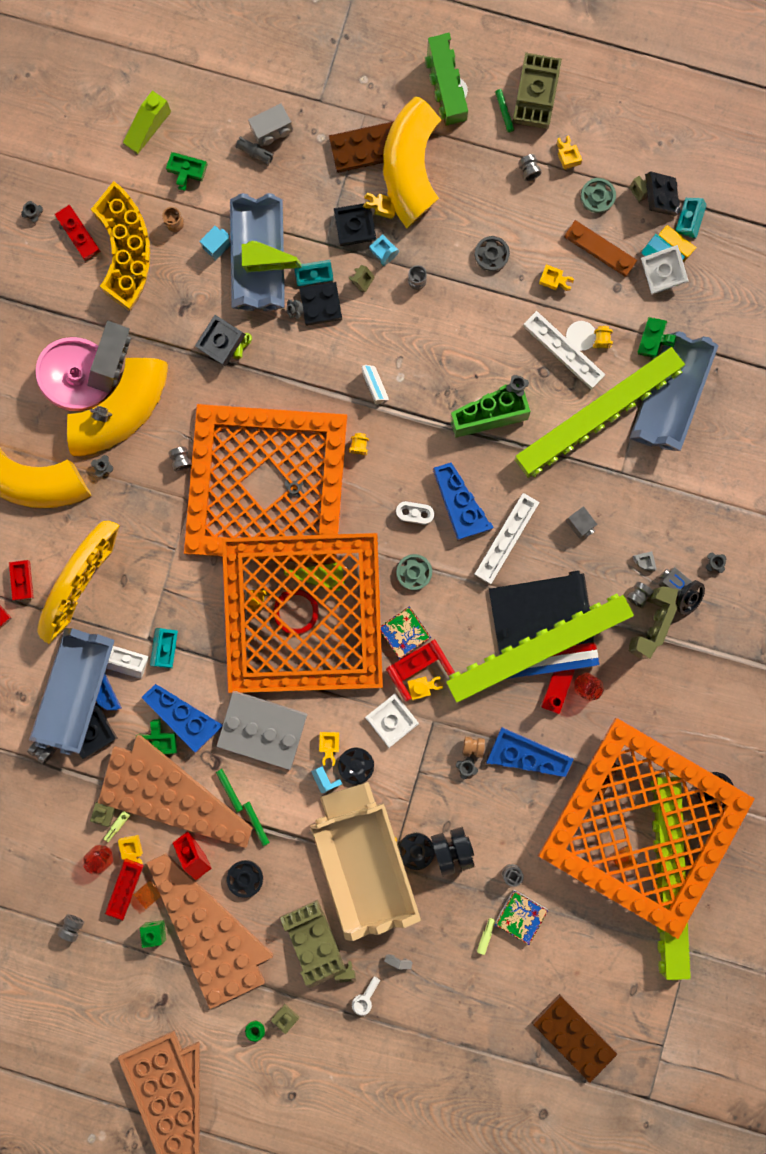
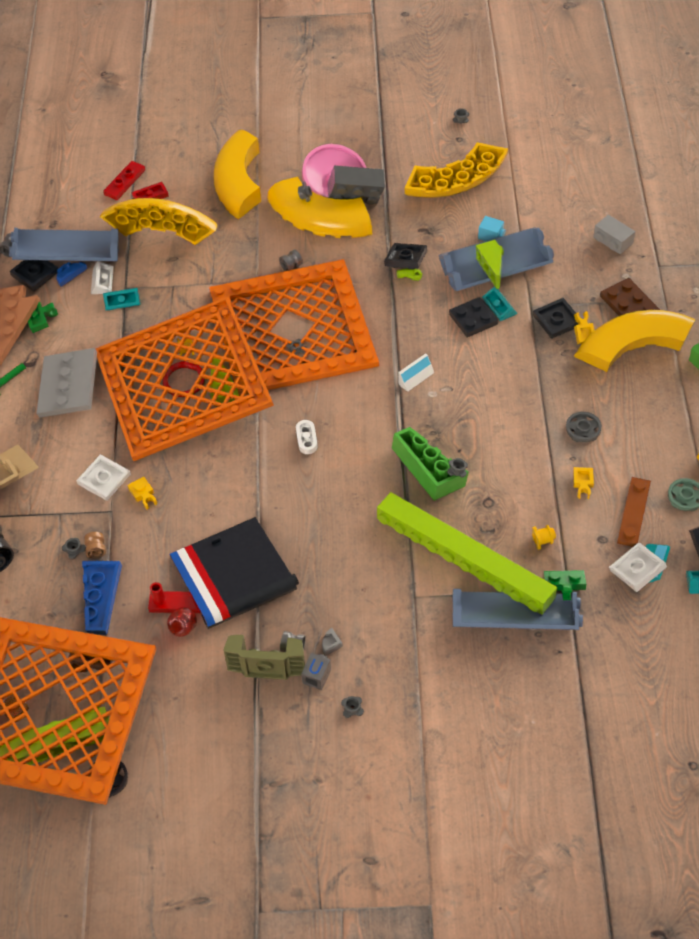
camera: 70 degrees right, 30 degrees down
red plate [54,204,101,261] -> none
dark grey plate [91,455,113,477] -> none
lime slope [123,90,171,154] -> none
blue wing [141,684,223,753] -> none
medium nougat wheel [162,207,184,232] -> none
green plate [166,152,208,191] -> none
dark grey pin [235,136,274,165] -> none
dark grey plate [287,299,303,319] -> none
medium azure tile [311,766,342,793] -> none
yellow plate [319,732,339,766] -> none
black wheel [338,747,374,784] -> none
olive tile [349,265,375,292] -> none
yellow brick [349,433,369,455] -> none
medium azure tile [369,234,399,266] -> none
tile [381,606,431,660] -> none
red plate [386,639,455,702] -> none
sand green wheel [396,554,432,590] -> none
flat silver wheel [408,265,427,290] -> none
blue wing [432,462,494,540] -> none
lime brick [446,594,634,703] -> none
white plate [474,493,540,585] -> none
flat silver wheel [518,154,542,181] -> none
white plate [523,311,605,390] -> none
white sticker [566,321,596,351] -> none
flat silver brick [566,506,598,538] -> none
yellow slope [658,225,696,262] -> none
black wheel [675,580,705,615] -> none

